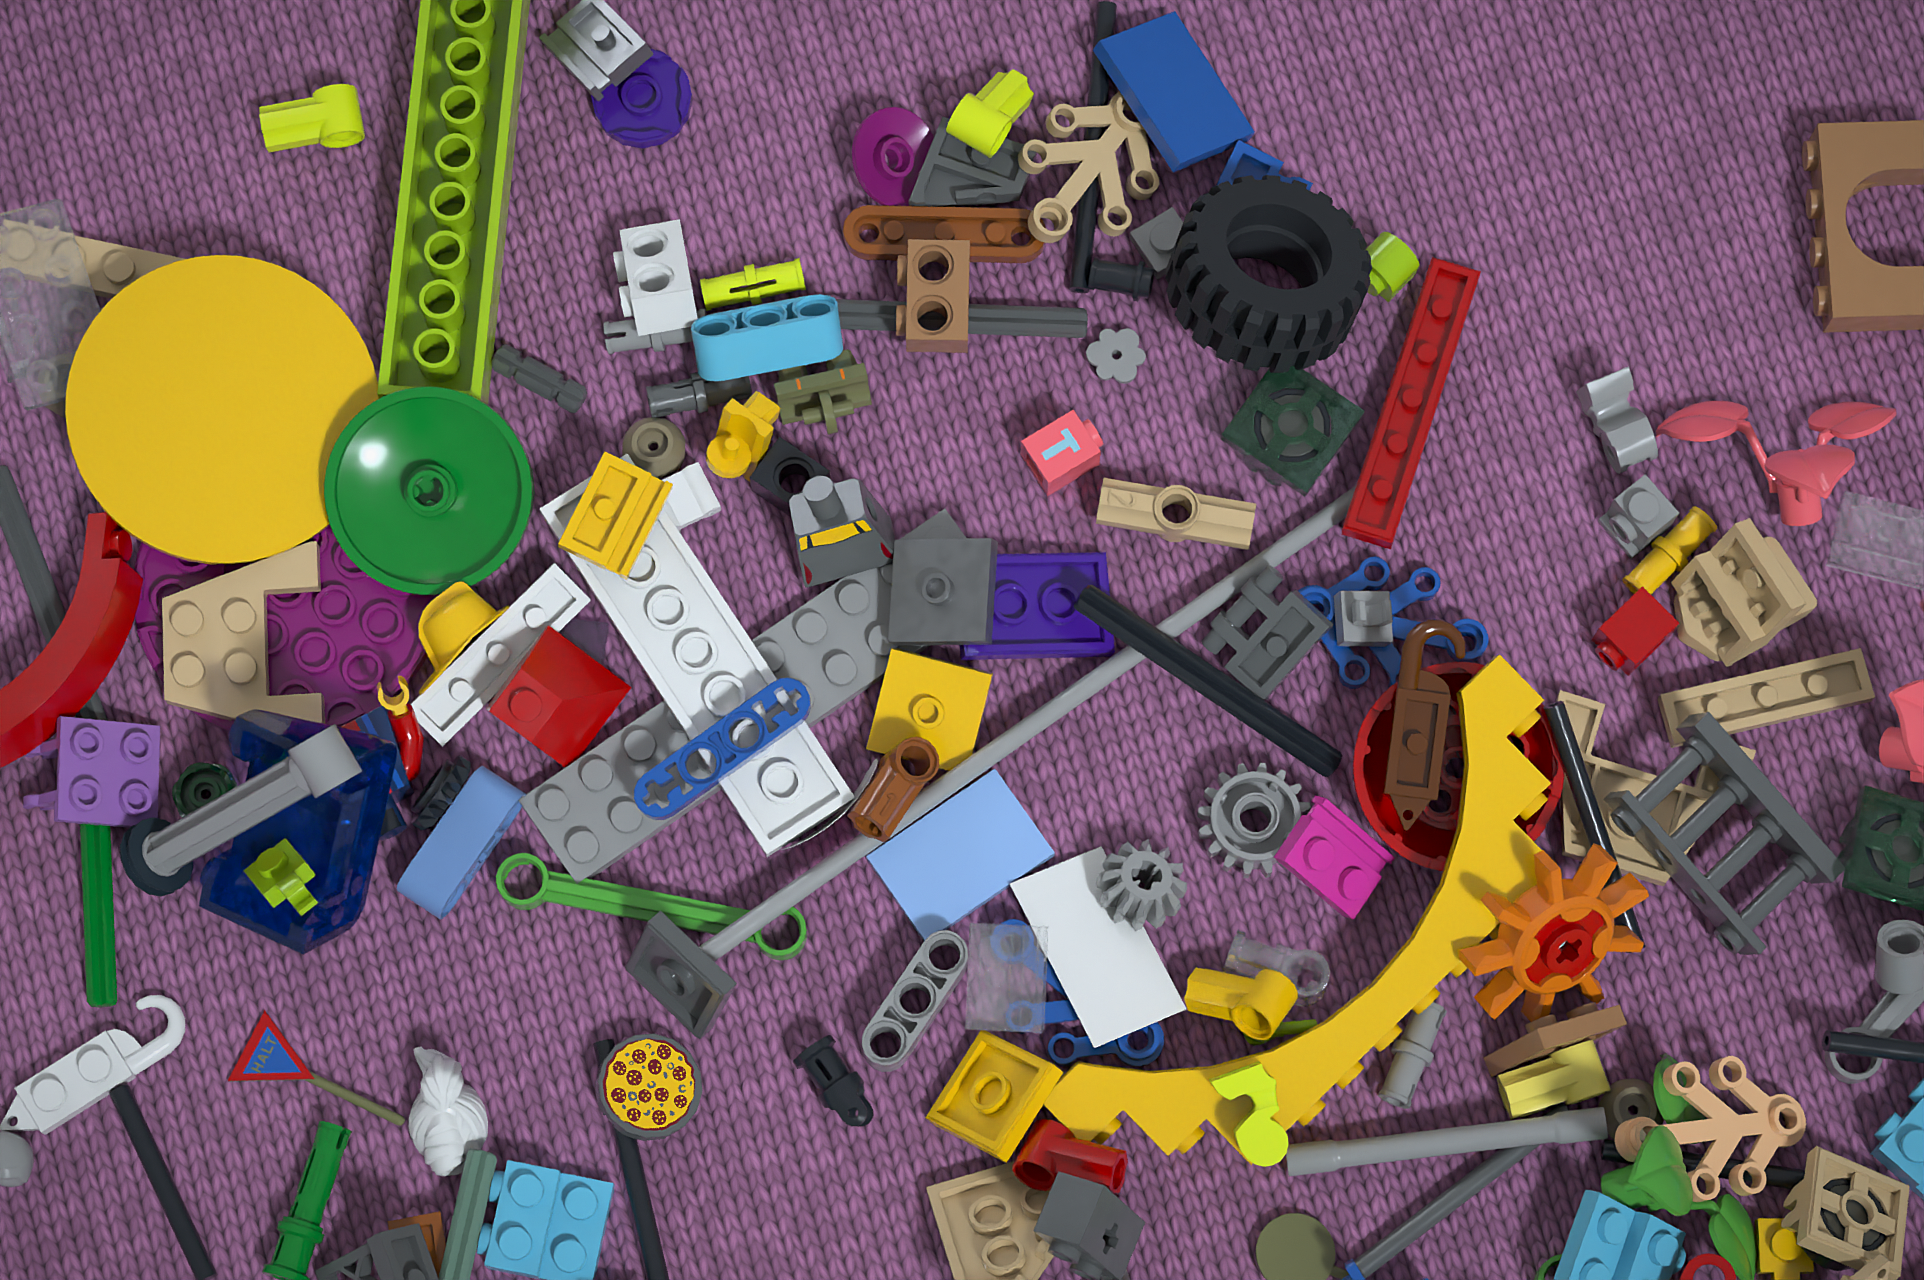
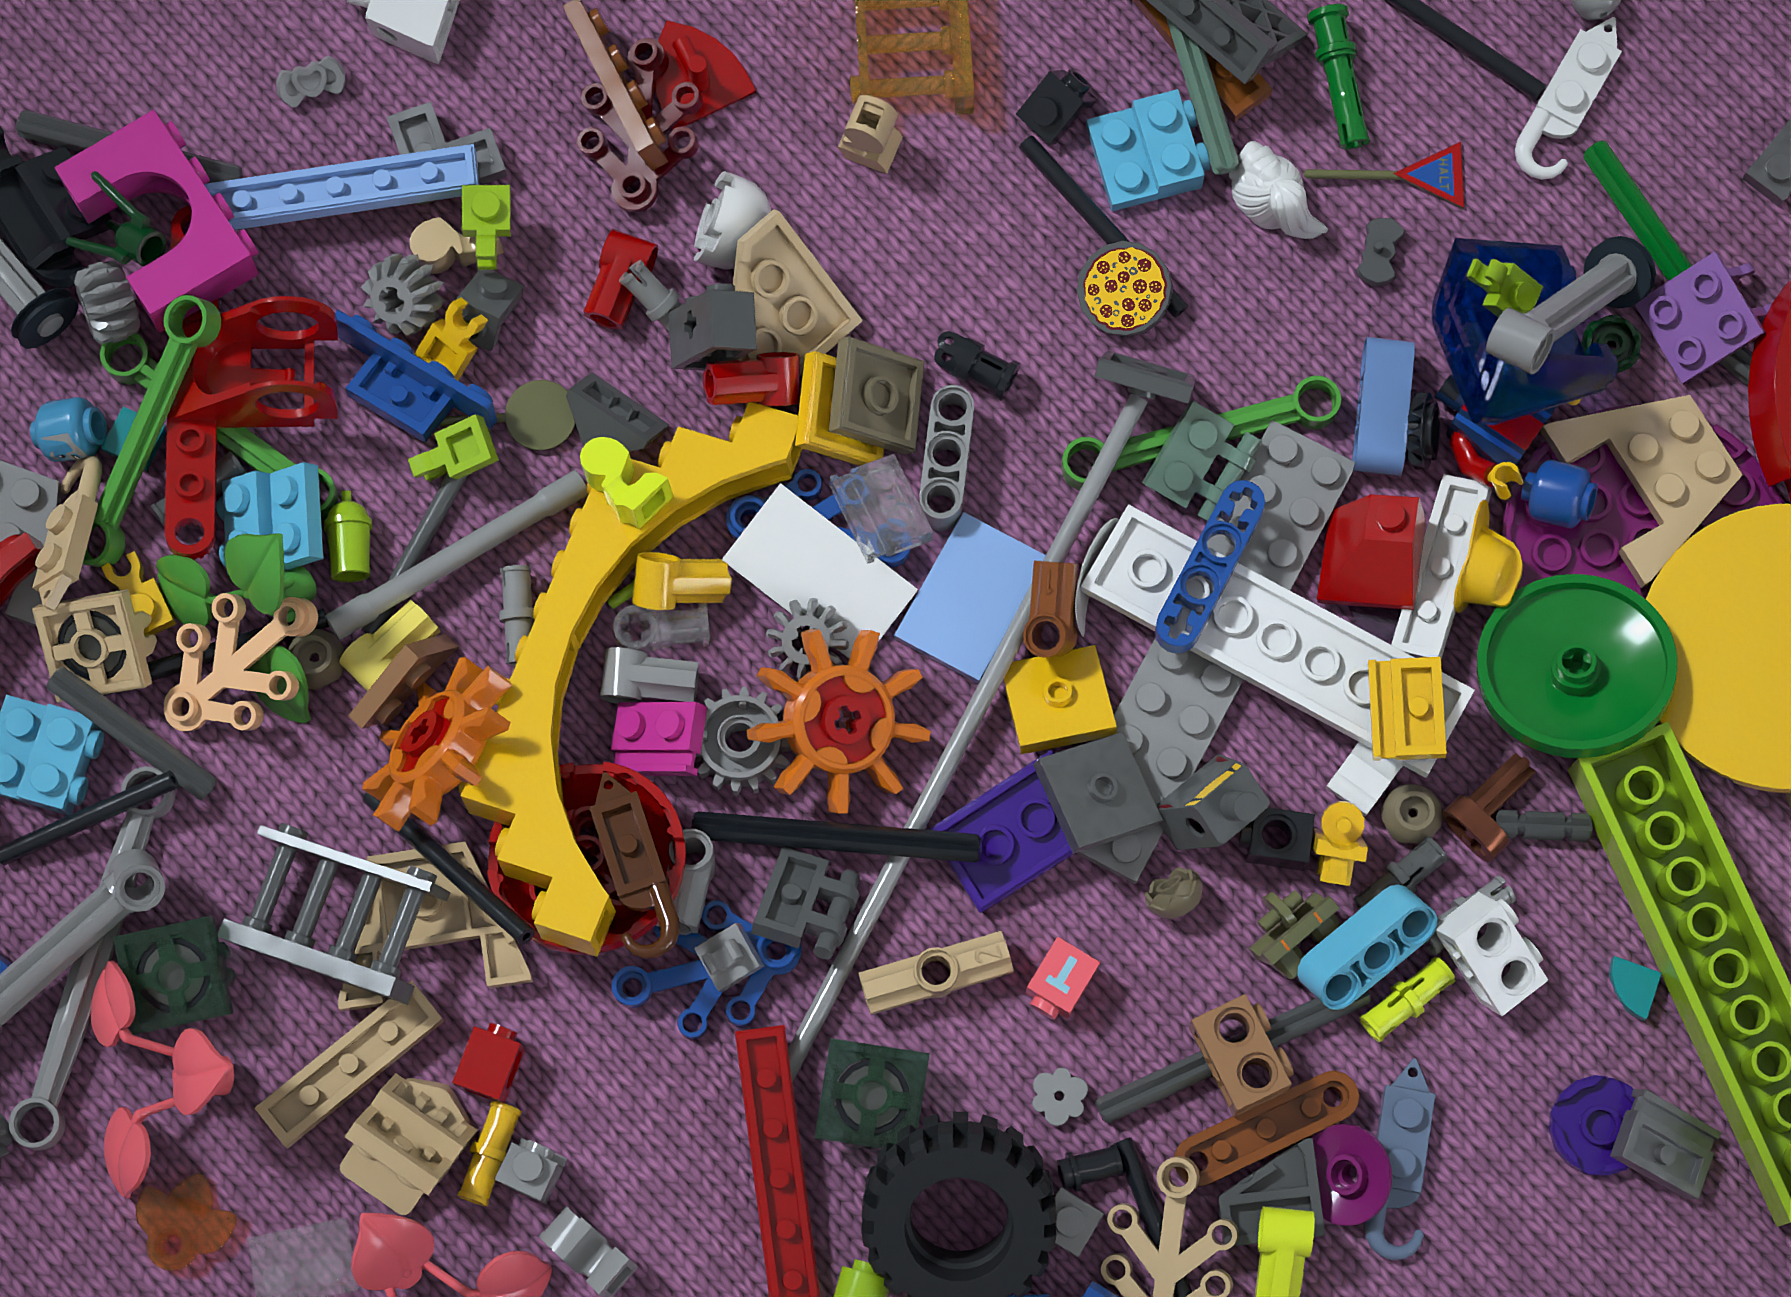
camera: 155 degrees right, 0 degrees up
none -> dark grey axle [46,667,217,800]
none -> lime piece [323,490,372,582]
none -> lime plate [408,414,499,482]
none -> dark grey slope [566,372,669,451]
none -> light grey piece [599,647,699,704]
none -> light grey piece [656,829,716,935]
none -> orange gear [746,629,931,814]
none -> dark tan tile [829,336,925,455]
none -> sand green plate [1142,399,1262,521]
none -> dark tan plate [1144,867,1203,920]
none -> dark grey piece [1356,218,1405,287]
none -> sand blue plate [1364,1058,1436,1260]
none -> copper piece [1442,752,1536,862]
none -> blue head [1521,460,1598,529]
none -> teal tile [1609,956,1662,1022]

